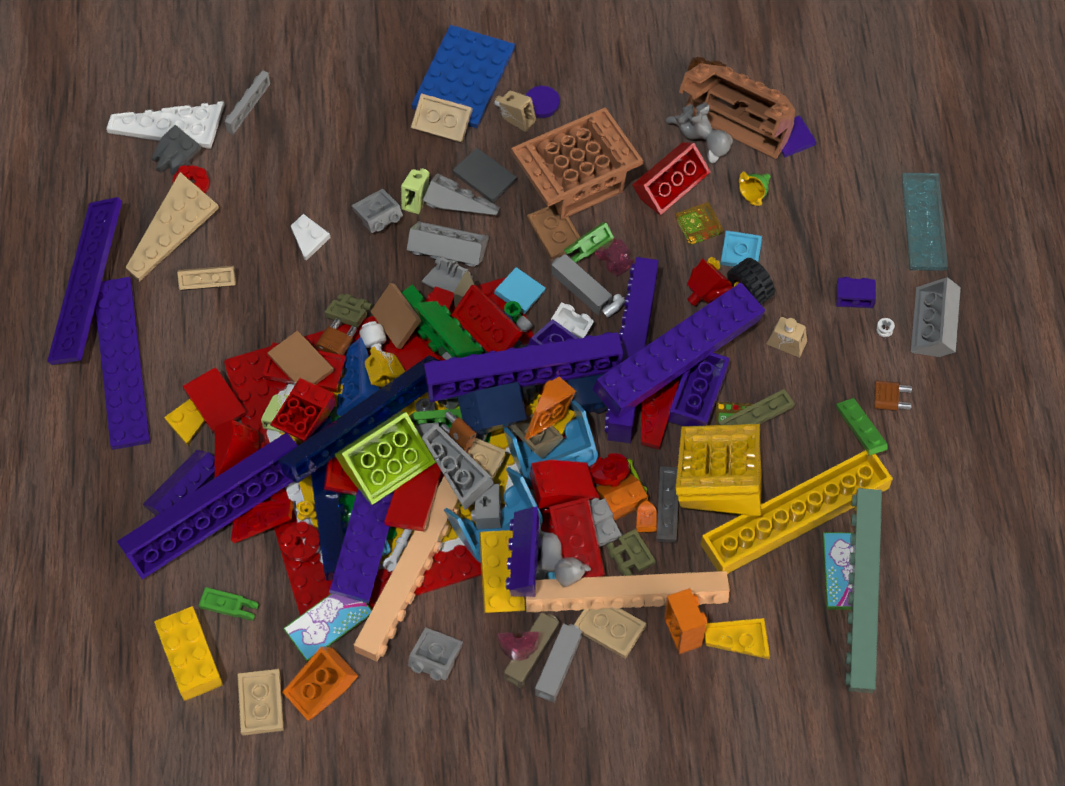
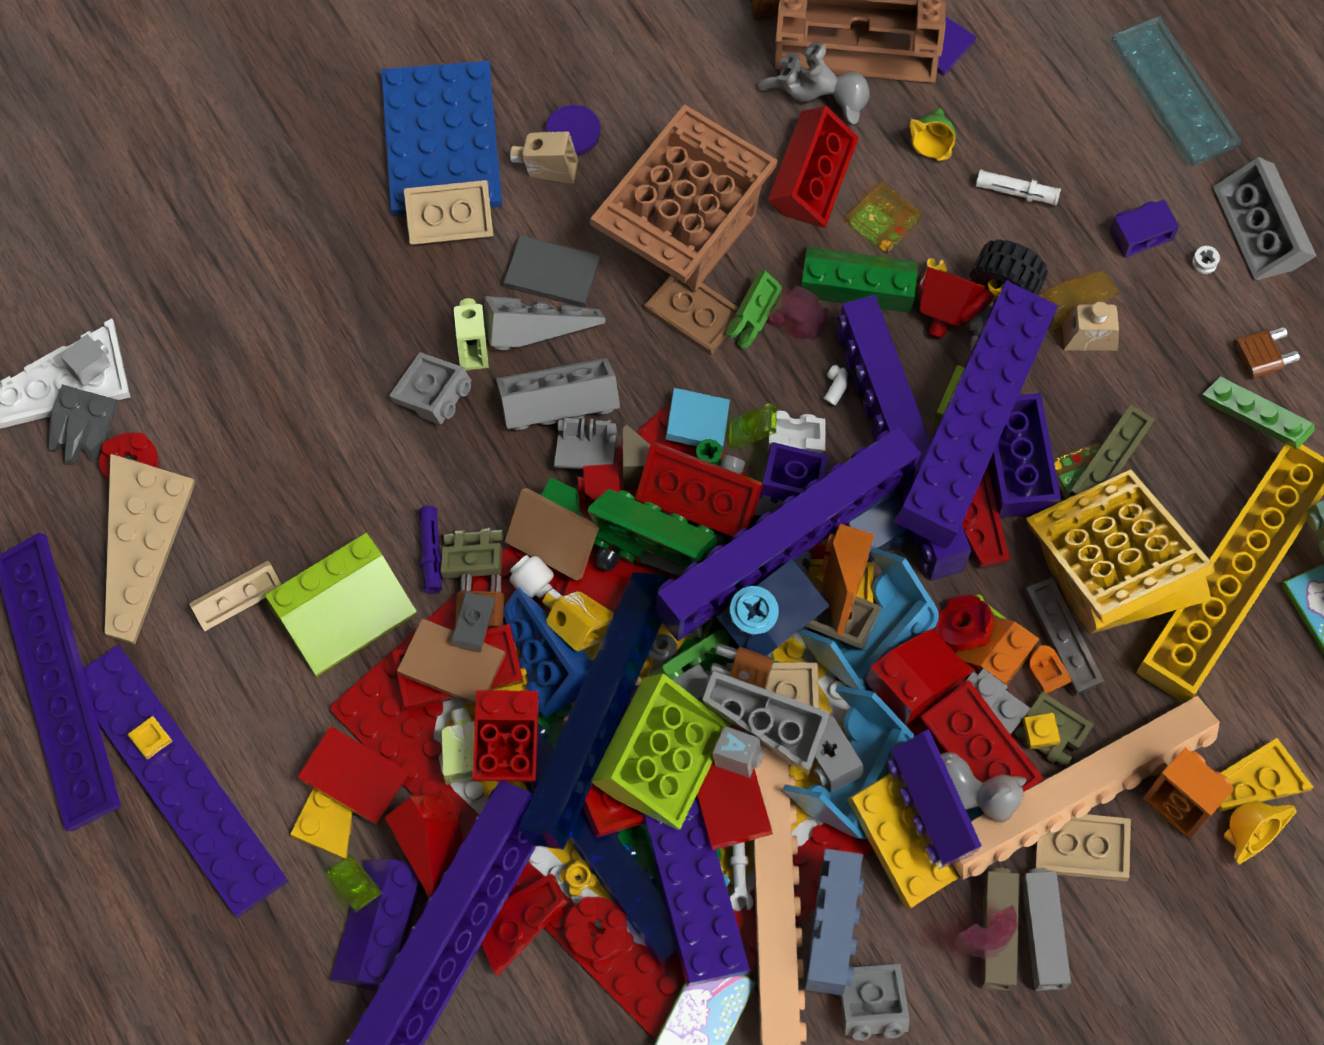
camera: 30 degrees left, 5 degrees up
light grey plate [225,70,271,135] -> none
white wing [291,214,331,261] -> none
light grey brick [552,254,612,316] -> none
medium azure tile [720,230,762,267] -> none
none -> light grey brick [60,334,111,386]
none -> yellow tile [128,716,172,760]
none -> lime slope [265,533,417,677]
none -> clear neon green plate [326,855,381,912]
none -> dark purple pin [419,506,443,594]
none -> dark grey plate [451,592,495,652]
none -> black hinge [595,547,621,571]
none -> light grey brick [713,726,764,778]
none -> clear neon green plate [729,403,777,449]
none -> medium azure gear [729,586,779,636]
none -> green slope [800,246,917,313]
none -> sand blue wedge [805,849,864,996]
none -> white pin [976,169,1061,206]
none -> yellow plate [1023,713,1061,749]
none -> clear yellow slope [1039,271,1119,332]
none -> yellow hat [1224,801,1297,865]

